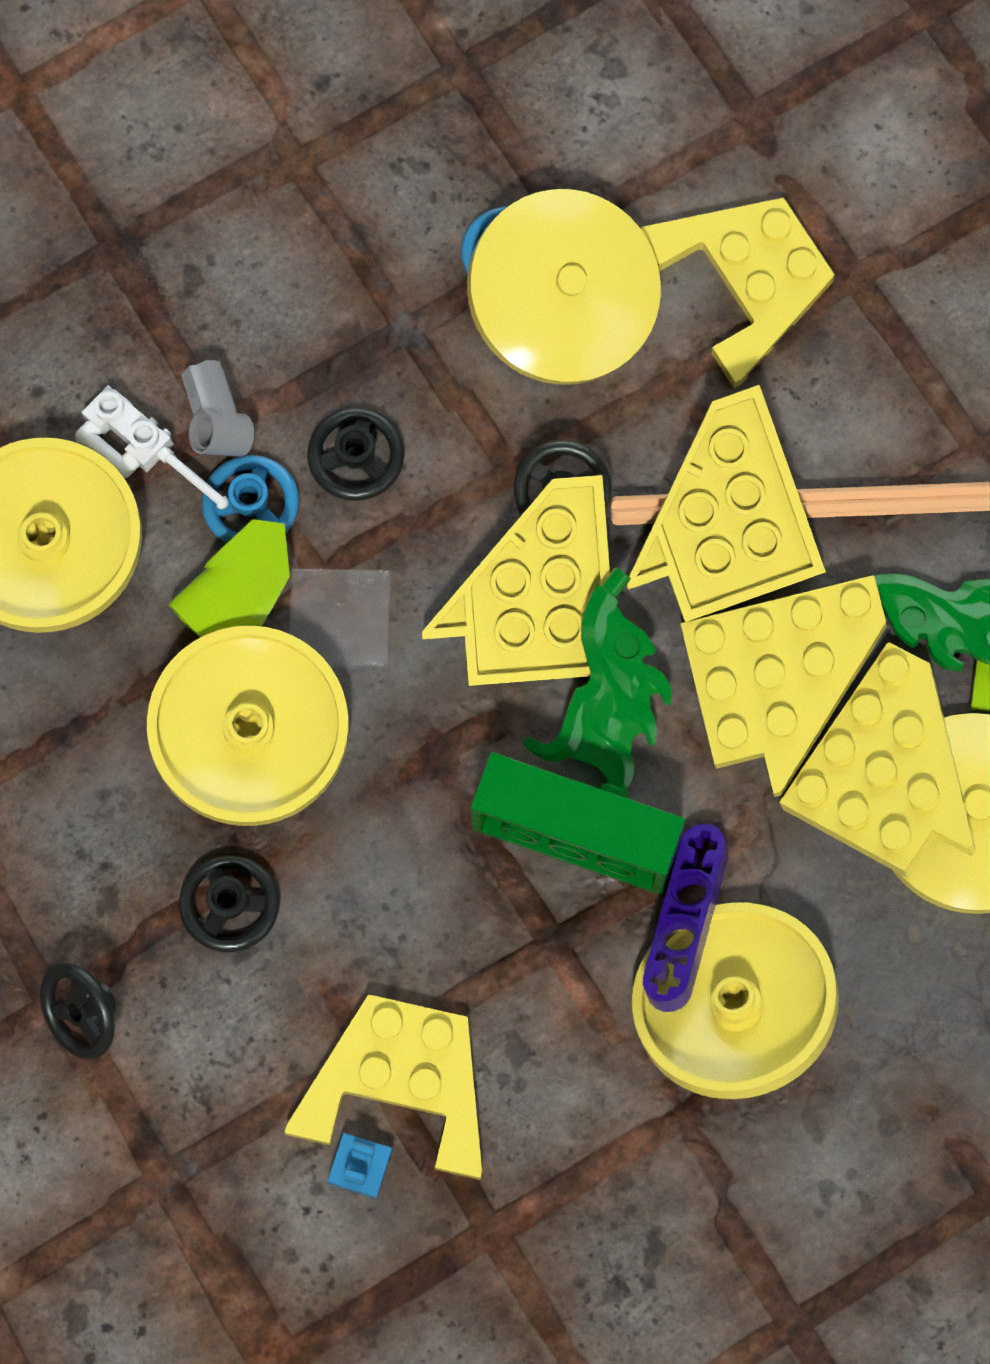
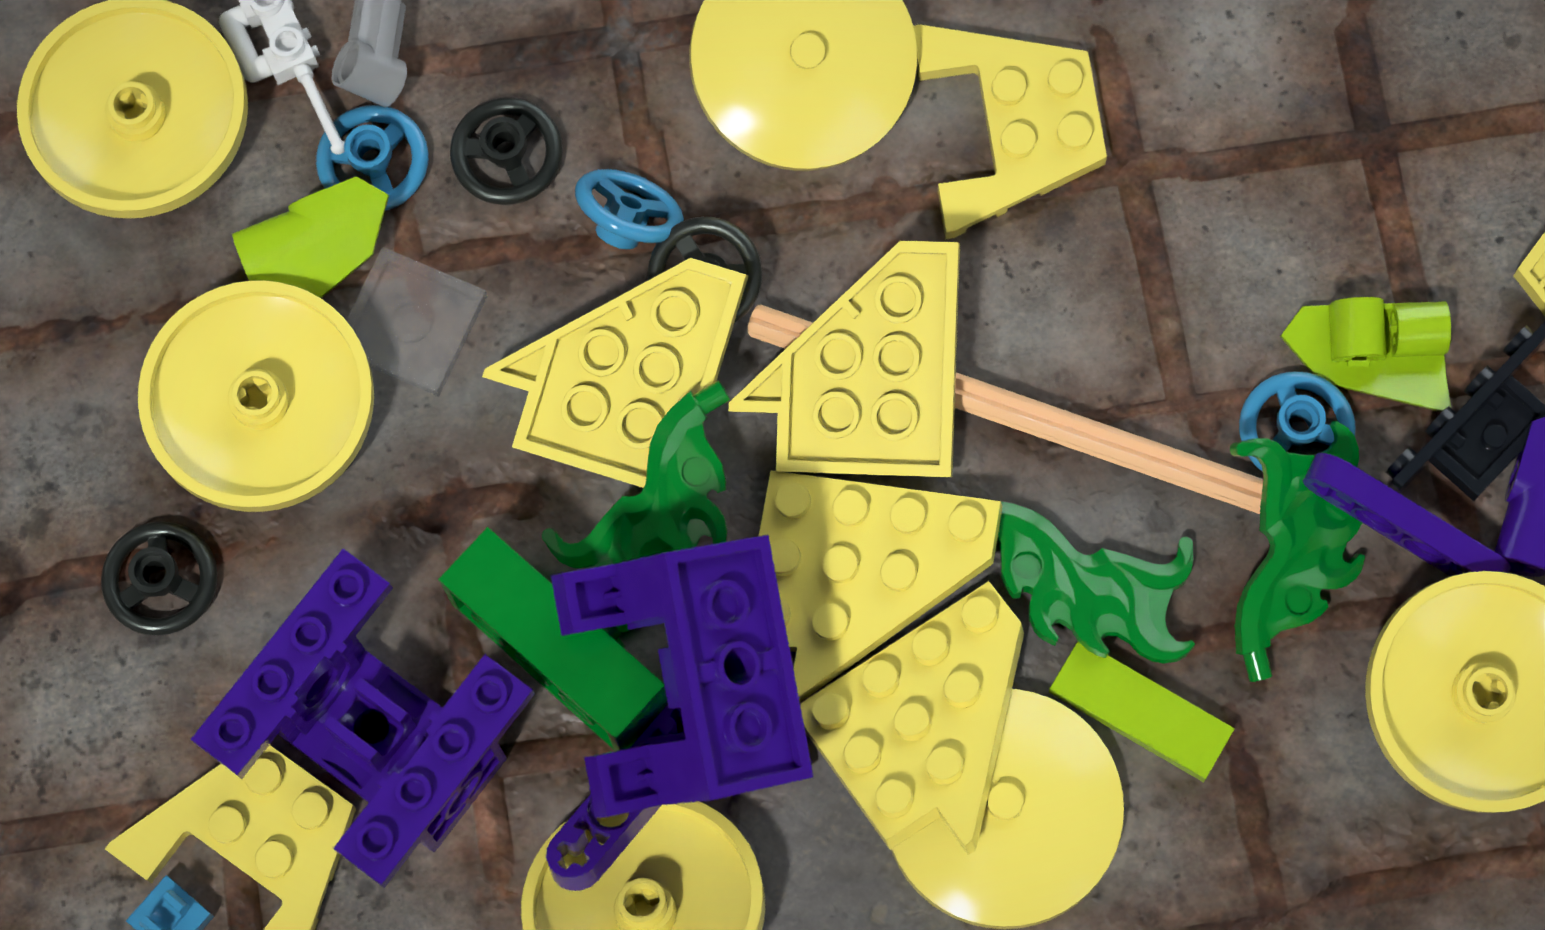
camera: 25 degrees right, 0 degrees up
none -> dark purple piece [191,549,535,888]
none -> dark purple piece [551,535,814,818]
none -> dark azure piece [575,169,684,249]

